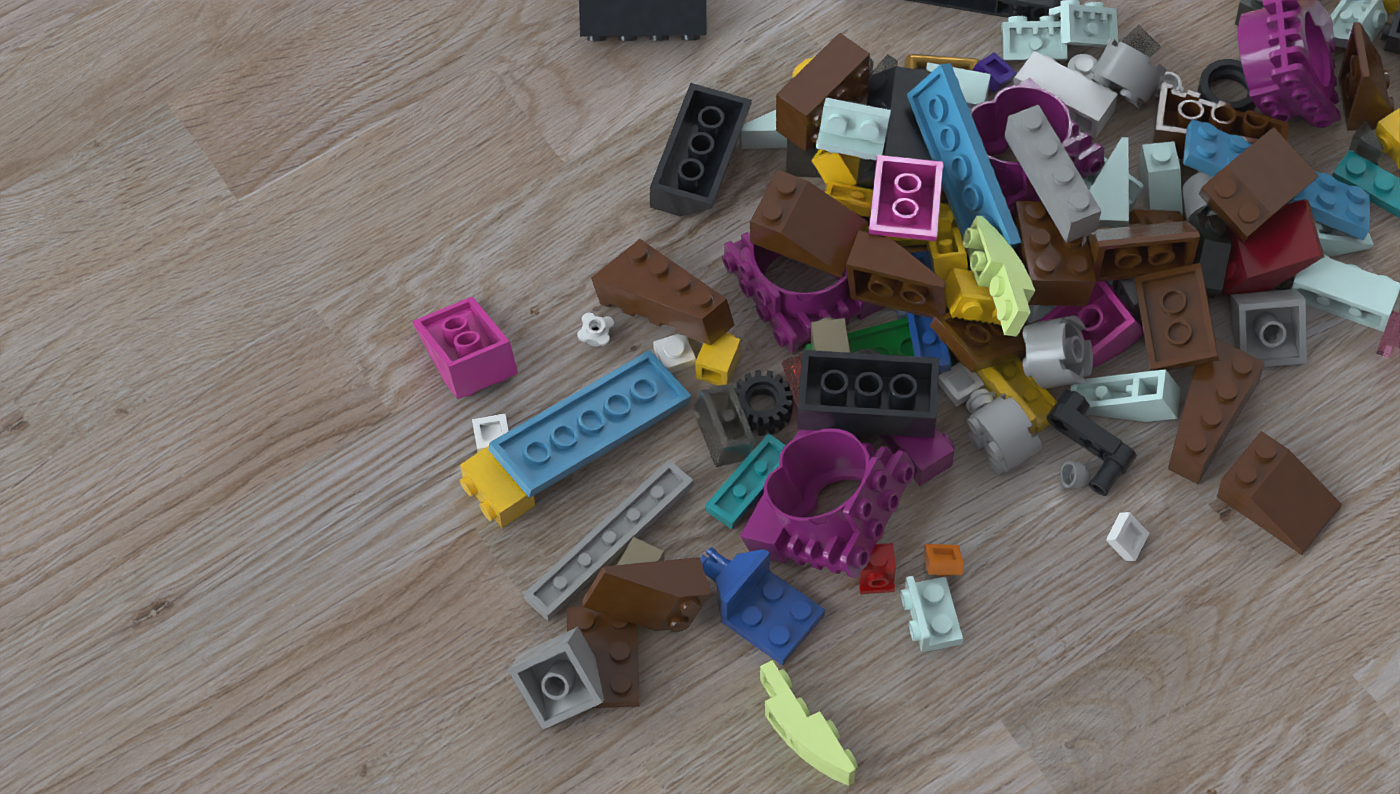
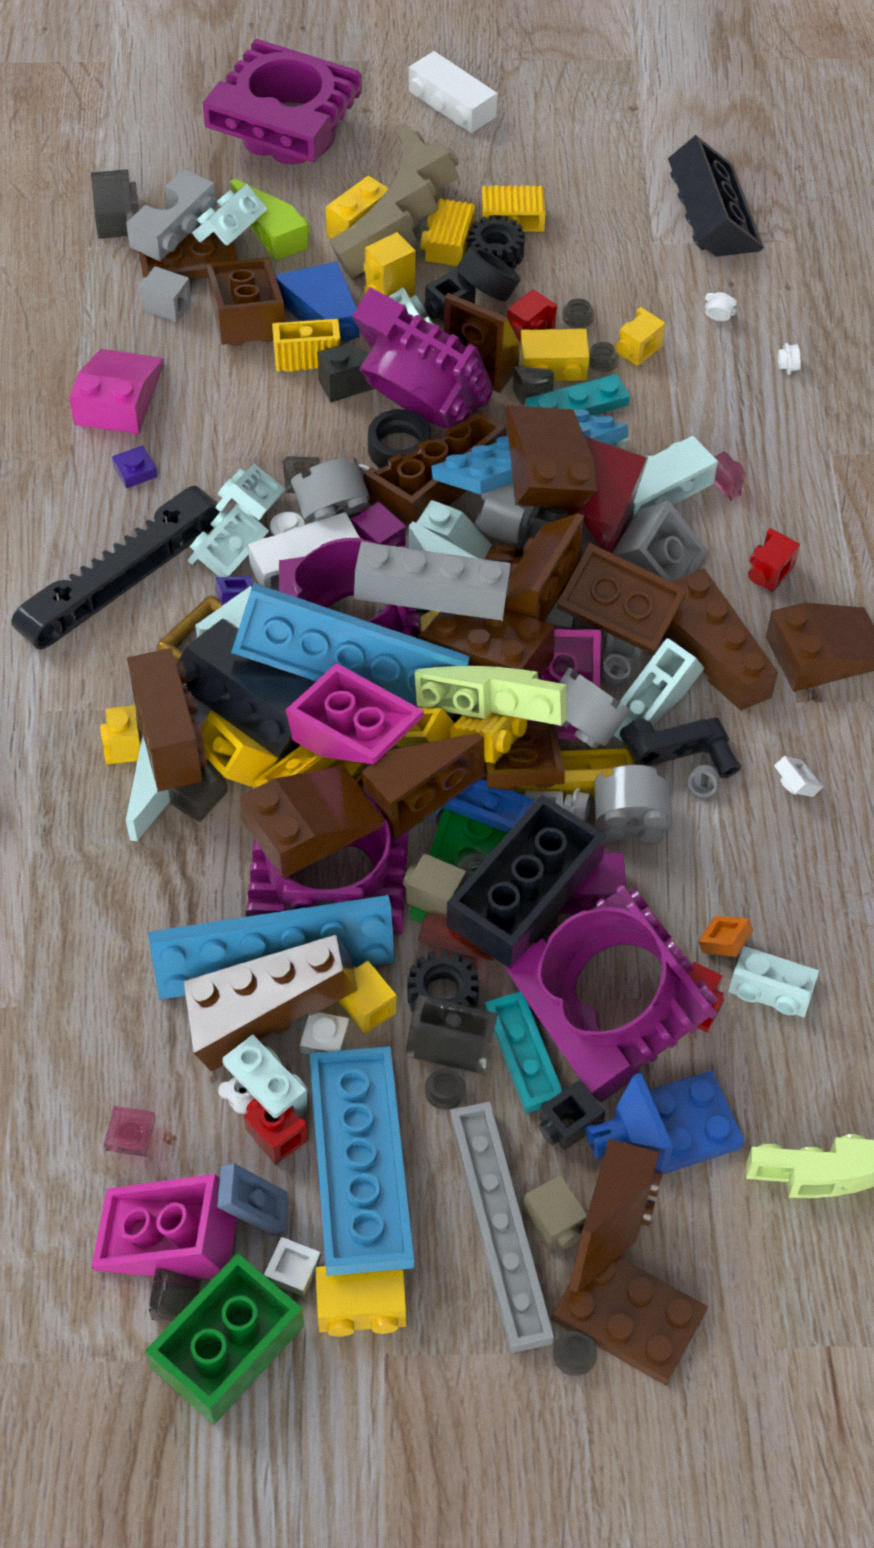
camera: 60 degrees left, 5 degrees down
light grey slope [508,627,604,730] -> none
black slope [650,83,752,216] -> none
light aqua bracket [816,98,891,160] -> none
none -> clear pink plate [104,1106,156,1157]
none -> green brick [145,1253,304,1425]
none -> dark azure plate [148,895,395,1000]
none -> clear smoke slope [149,1269,201,1322]
none -> sand blue plate [217,1163,288,1235]
none -> light aqua bracket [223,1035,308,1118]
none -> red brick [244,1098,308,1165]
none -> magenta brick [352,502,406,547]
none -> clear smoke plate [424,1069,465,1110]
none -> black brick [538,1080,605,1151]
none -> clear smoke plate [553,1331,597,1376]
none -> light grey hinge [600,654,631,686]
none -> red brick [748,528,800,592]

